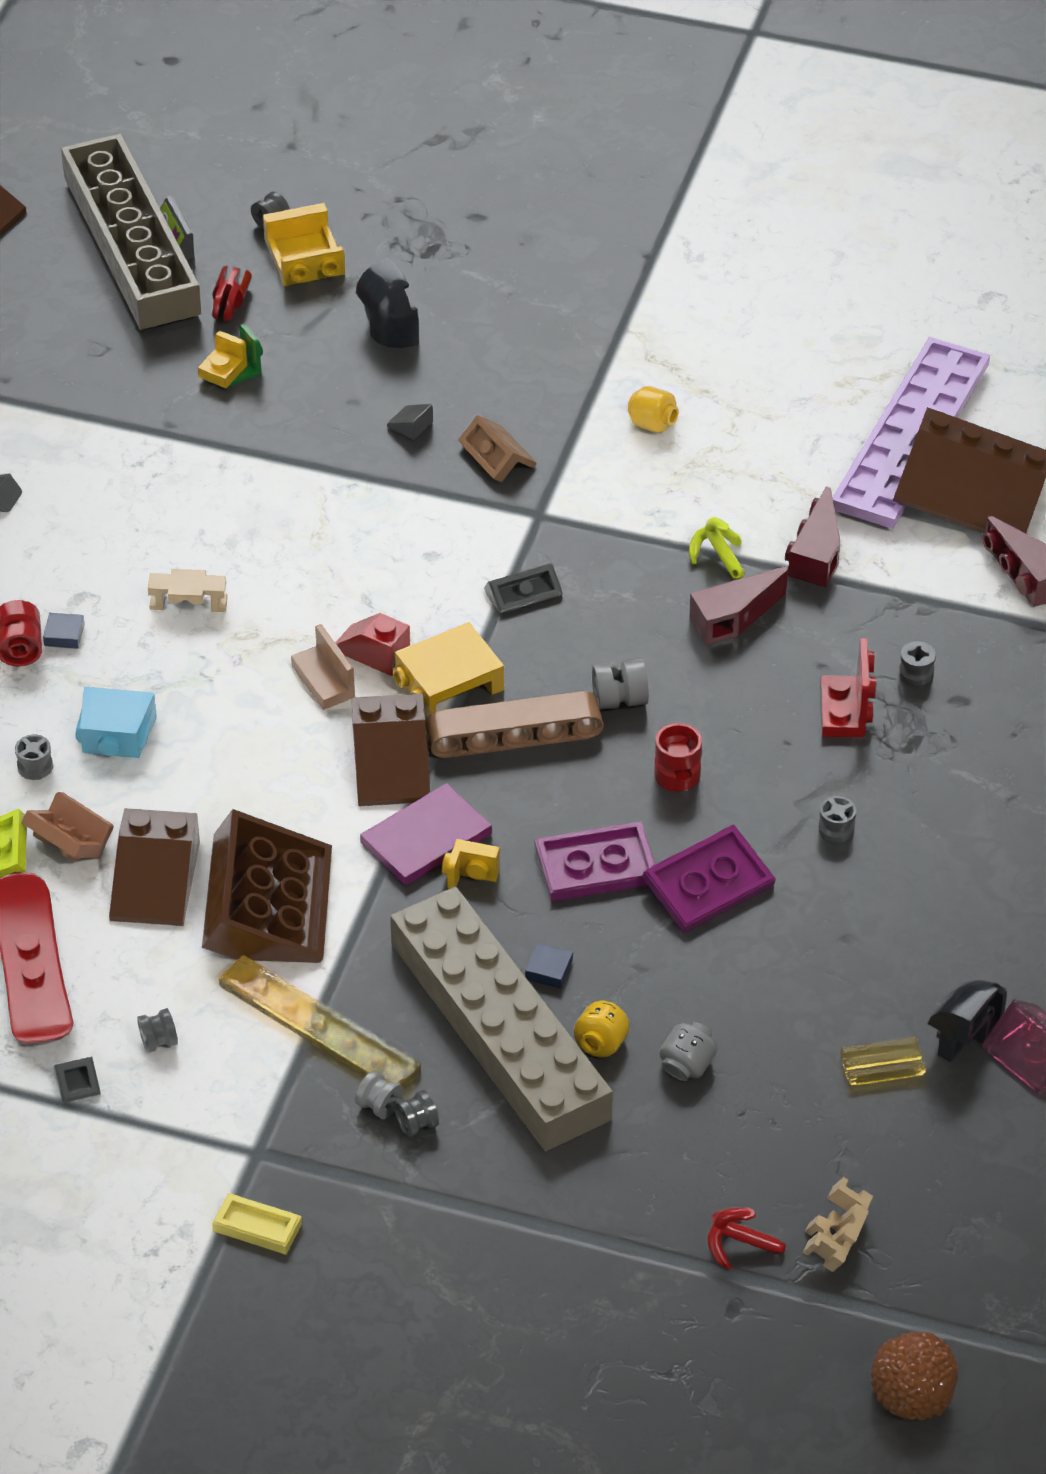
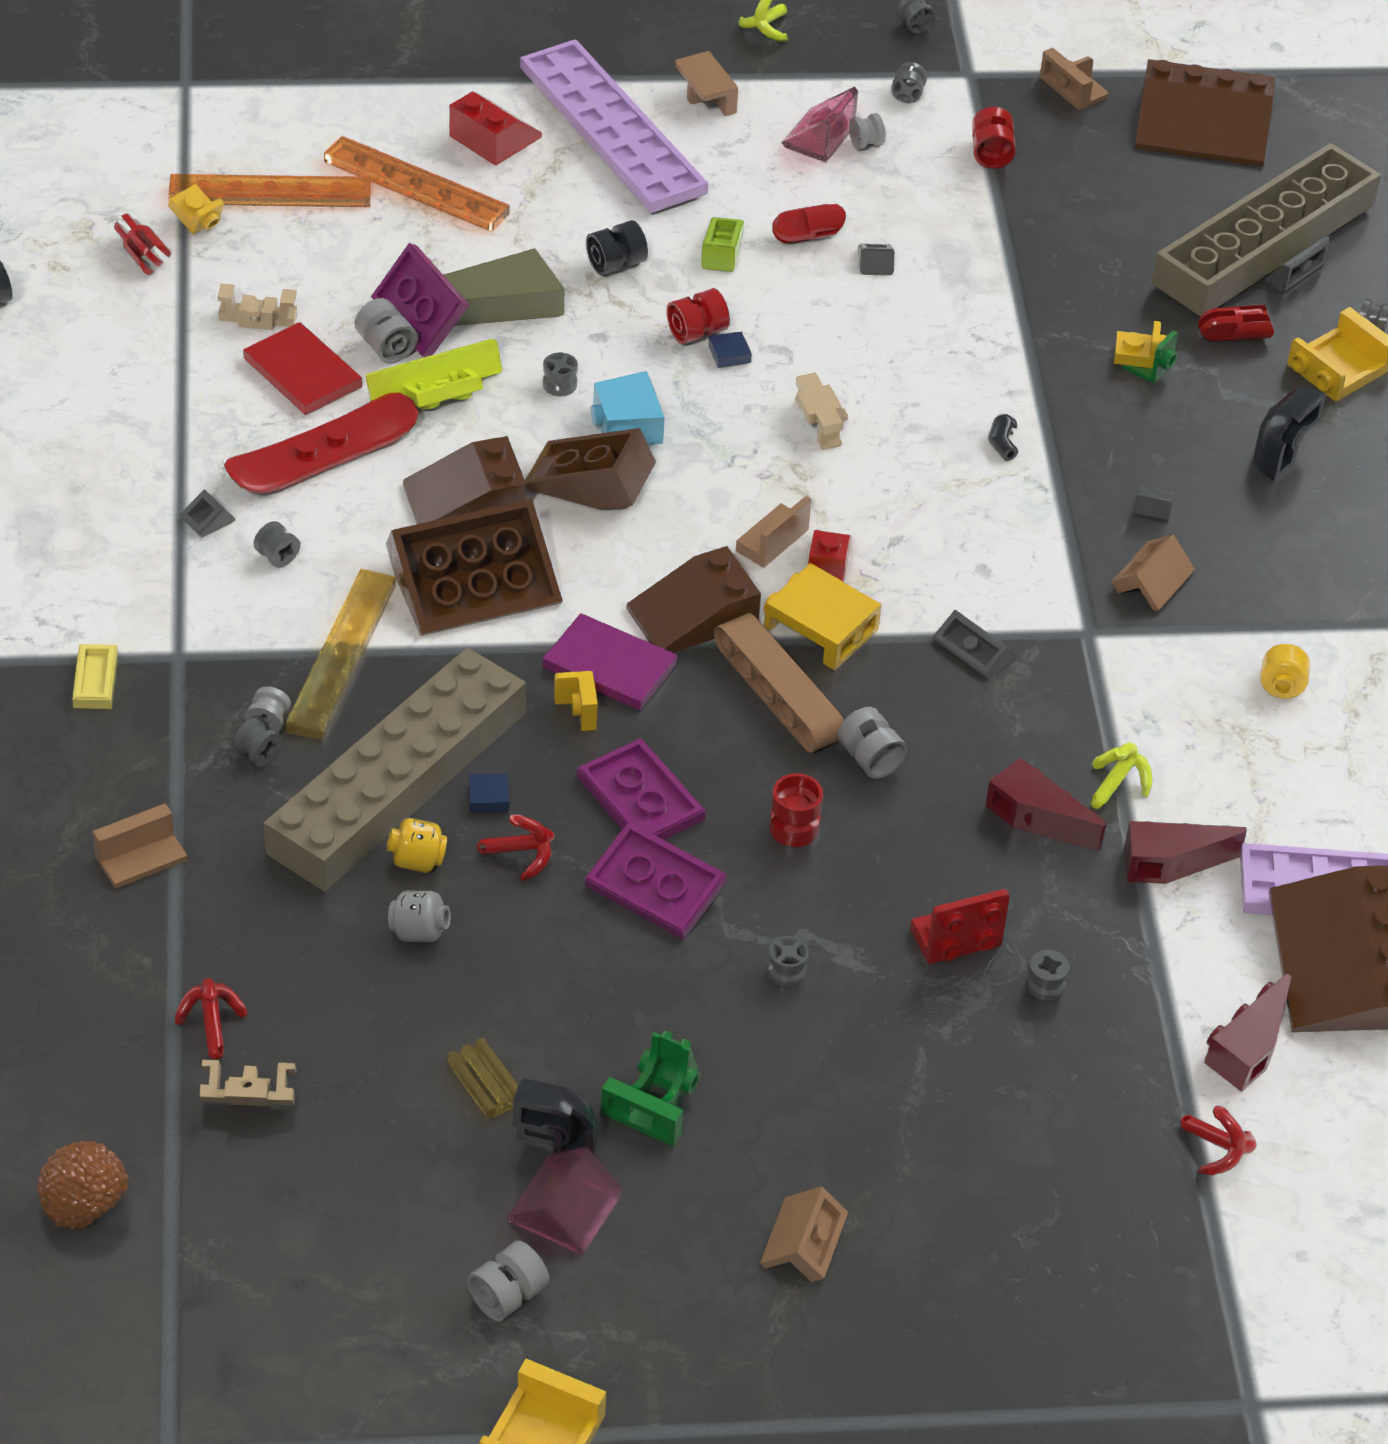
camera: 65 degrees right, 0 degrees up
nougat bracket [22,792,114,861] -> none
none -> medium nougat panel [93,803,188,889]
none -> red piece [477,814,555,881]
none -> reddish brown slope [525,428,656,510]
none -> green tile [600,1030,700,1147]
none -> black arm [988,414,1018,461]

